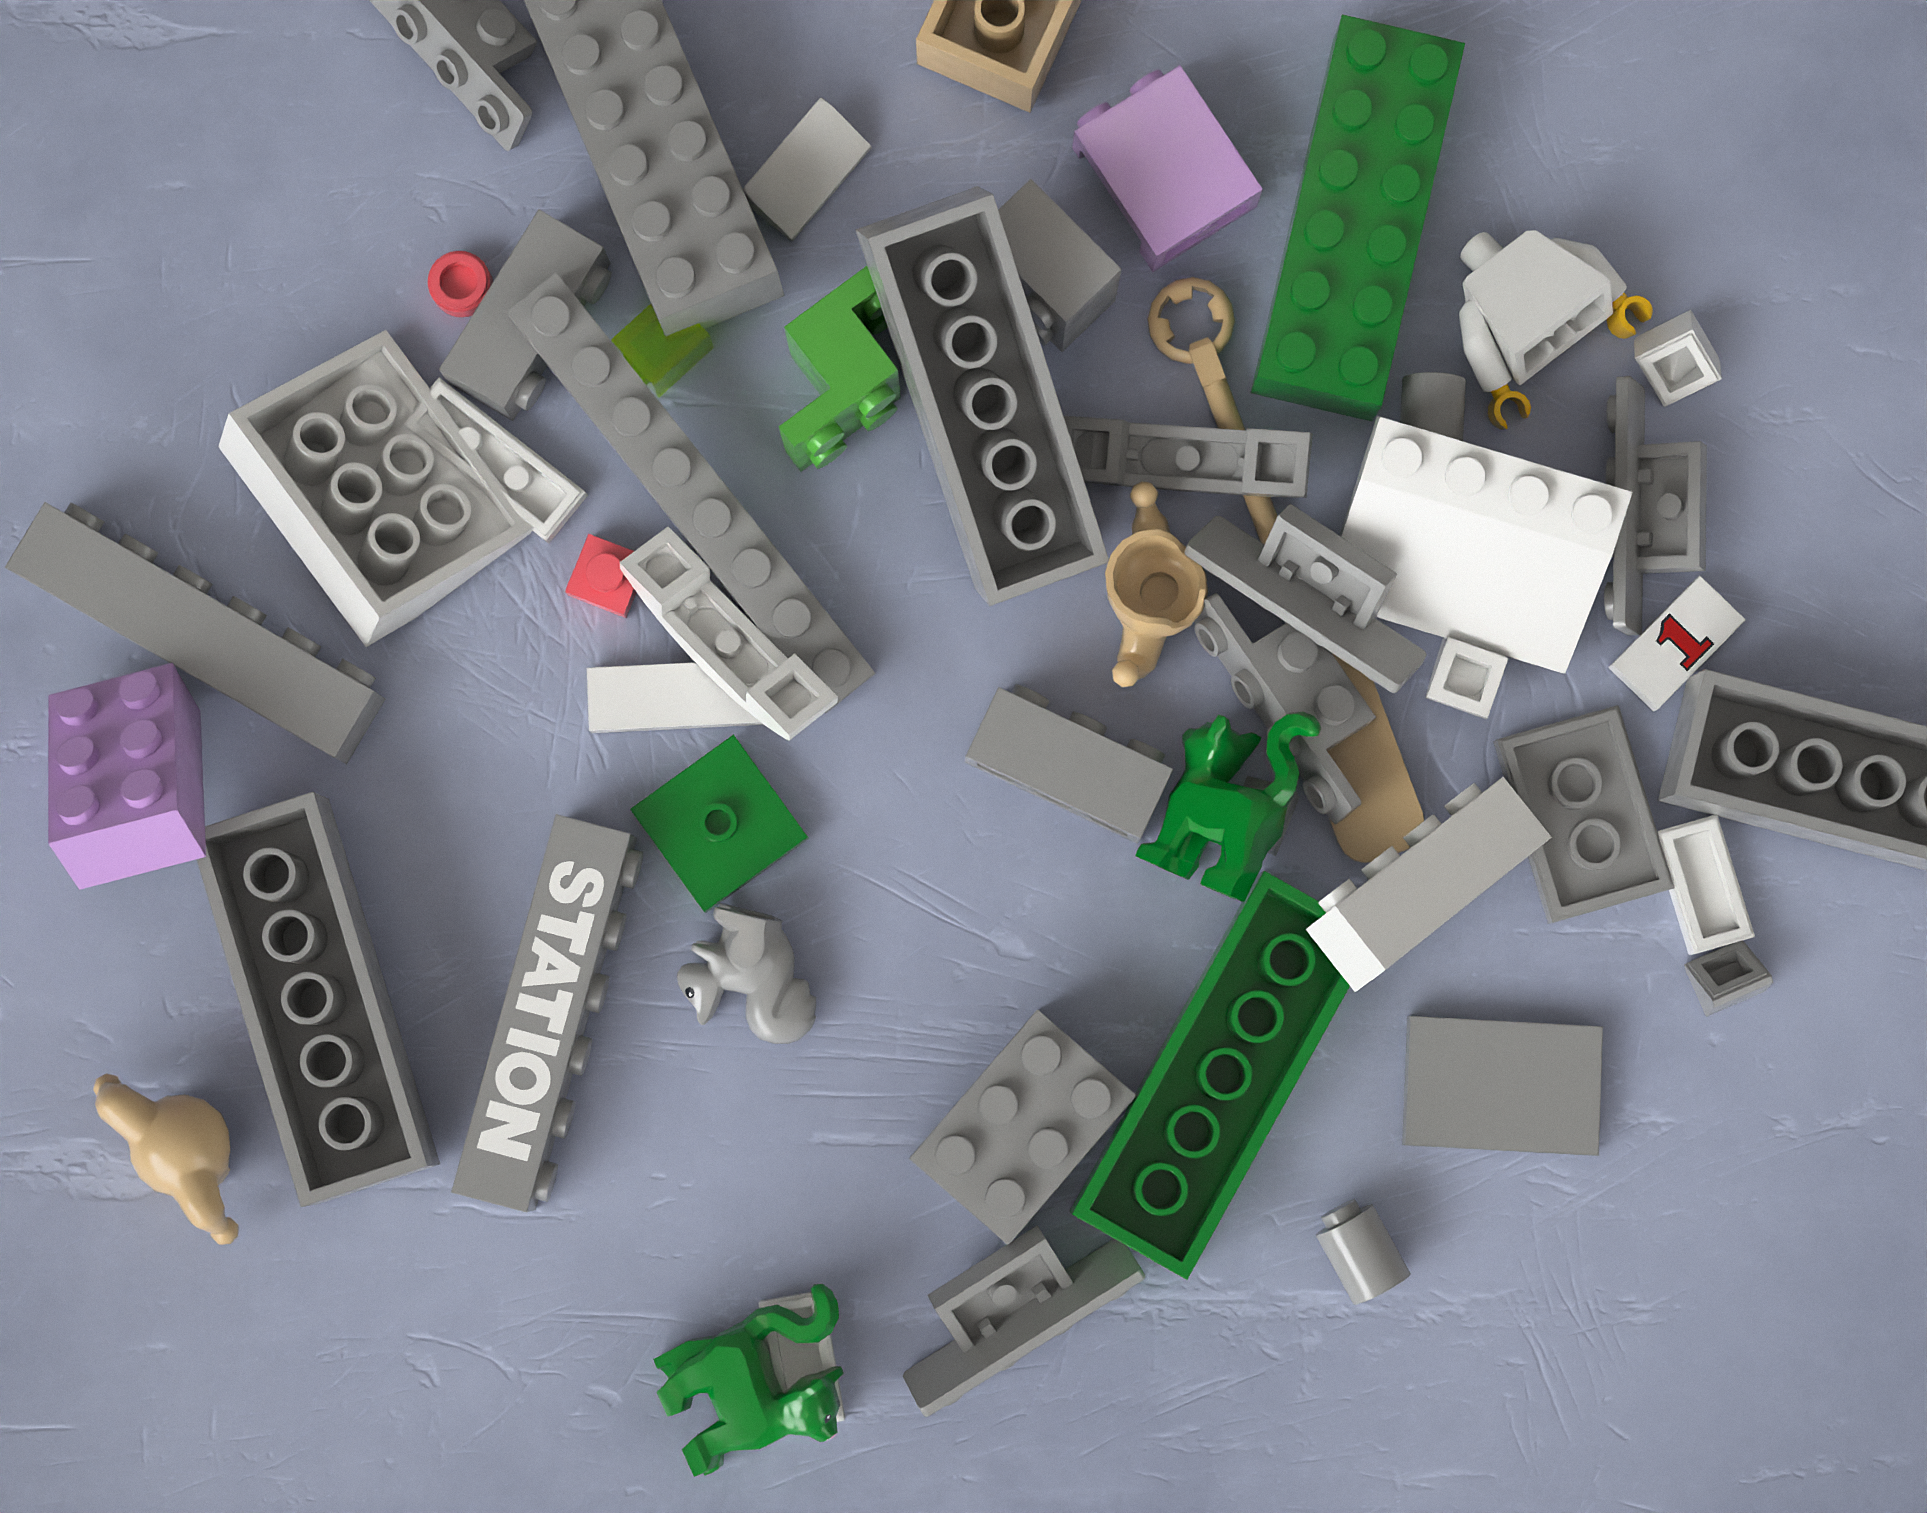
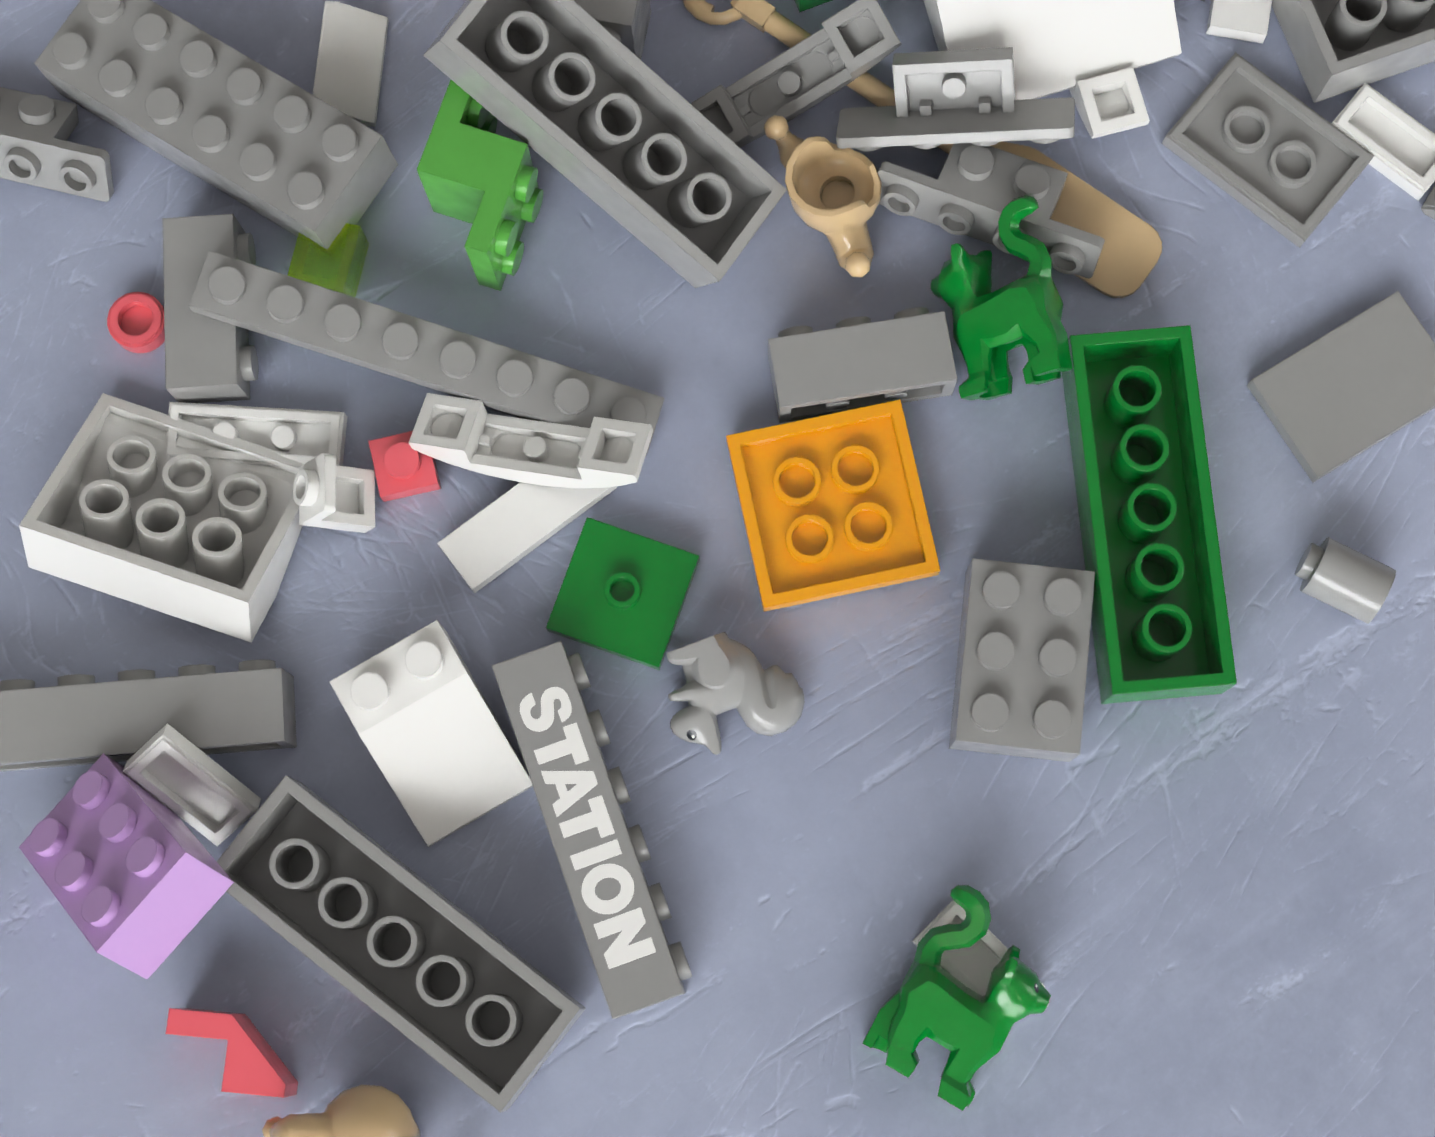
camera: 30 degrees left, 5 degrees down
light grey bracket [903,1225,1145,1417] -> none
white brick [1306,777,1552,992] -> none
none -> white tile [123,723,261,846]
none -> coral slope [166,1008,298,1098]
none -> white bracket [293,453,375,533]
none -> white slope [330,620,533,847]
none -> light orange plate [726,399,941,612]

